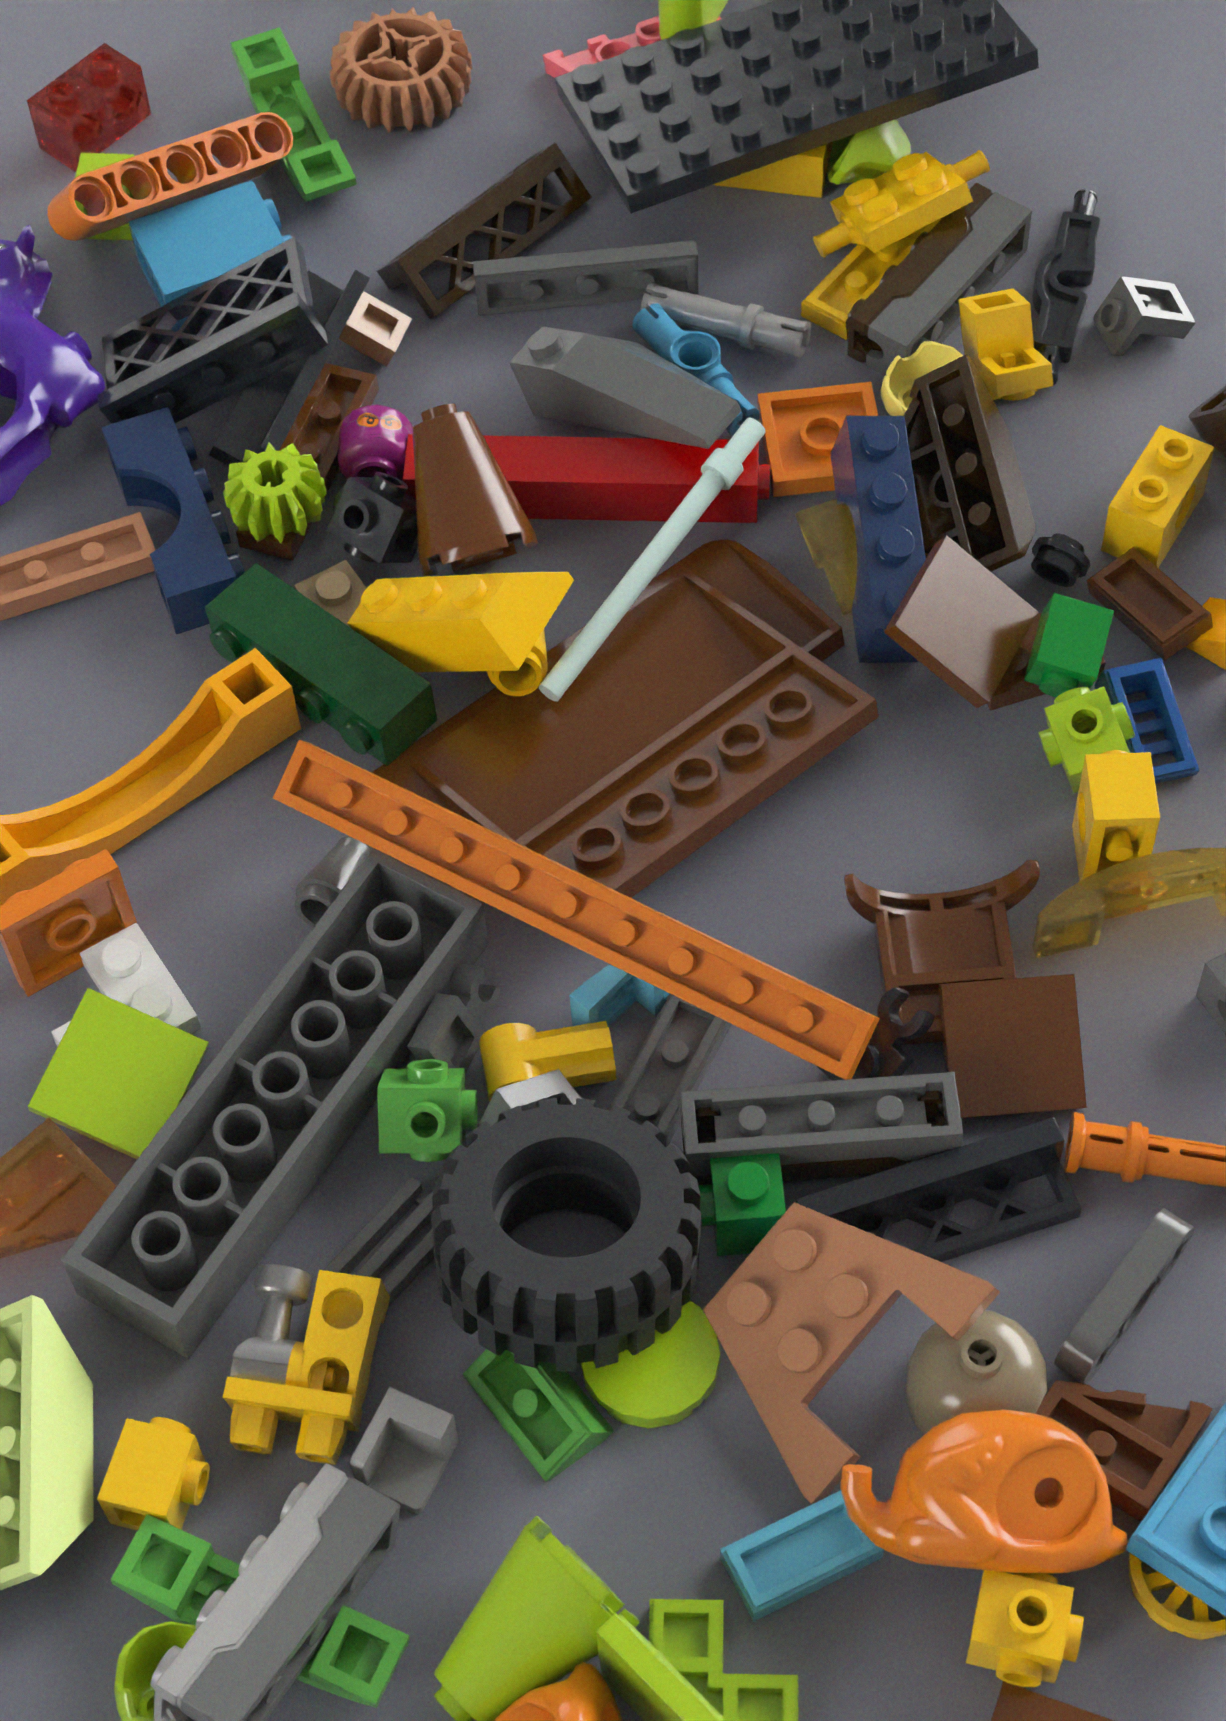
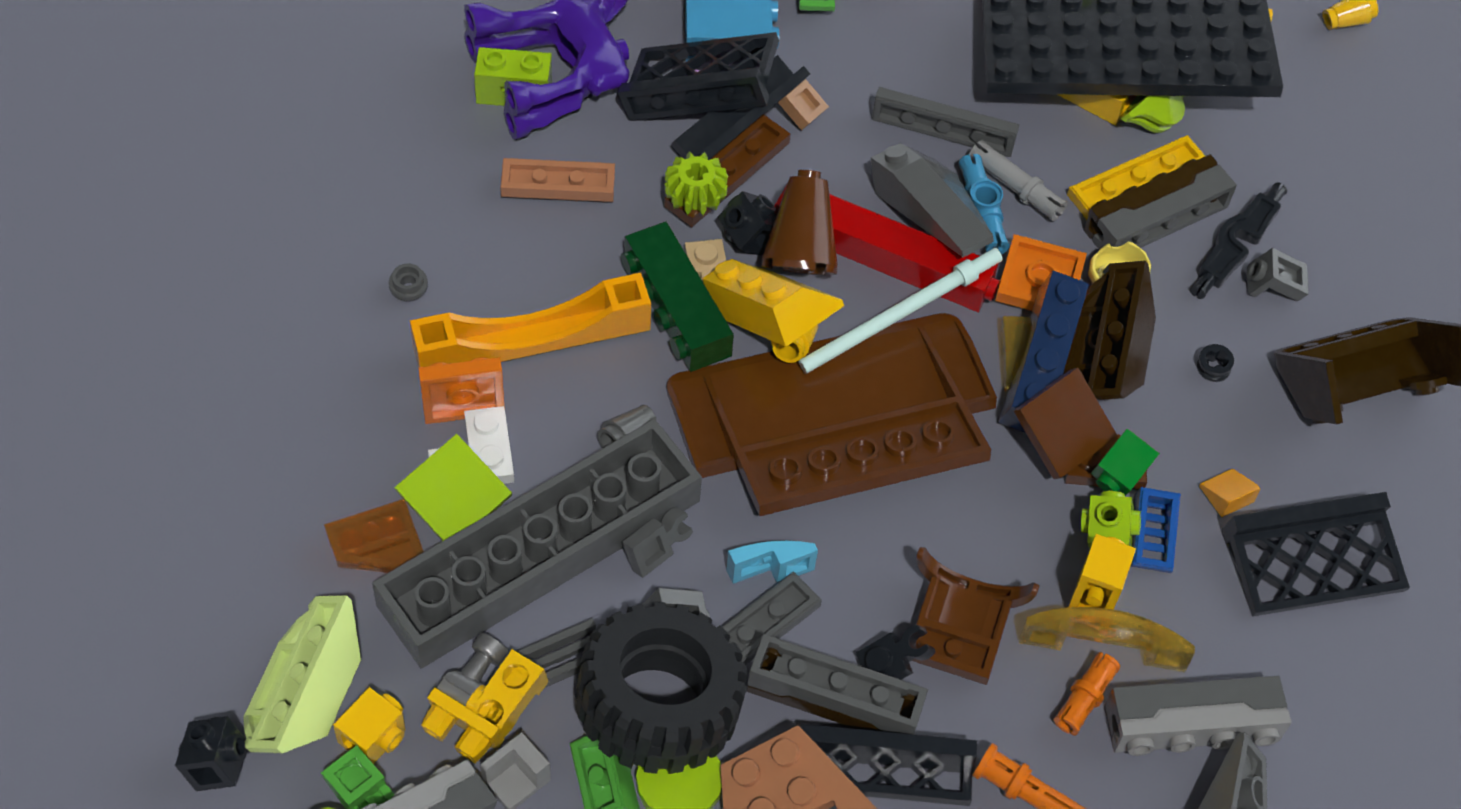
camera: 15 degrees right, 0 degrees up
dark blue arch [101,407,245,635] -> none
orange plate [273,740,880,1080] -> none
magenta head [338,405,413,481] -> none
dark brown fence [377,142,592,319] -> none
bright green brick [377,1059,478,1162] -> none
yellow piece [479,1021,617,1102] -> none
green brick [698,1153,786,1256] -> none
yellow plate [813,150,990,258] -> none
reddish brown tile [938,974,1087,1118] -> none
yellow brick [958,288,1053,400] -> none
black plate [1031,533,1091,587] -> none
reddish brown tile [1086,547,1213,661] -> none
yellow brick [1101,425,1214,568] -> none
none -> orange pin [1054,652,1120,735]
none -> black bush [1197,344,1234,382]

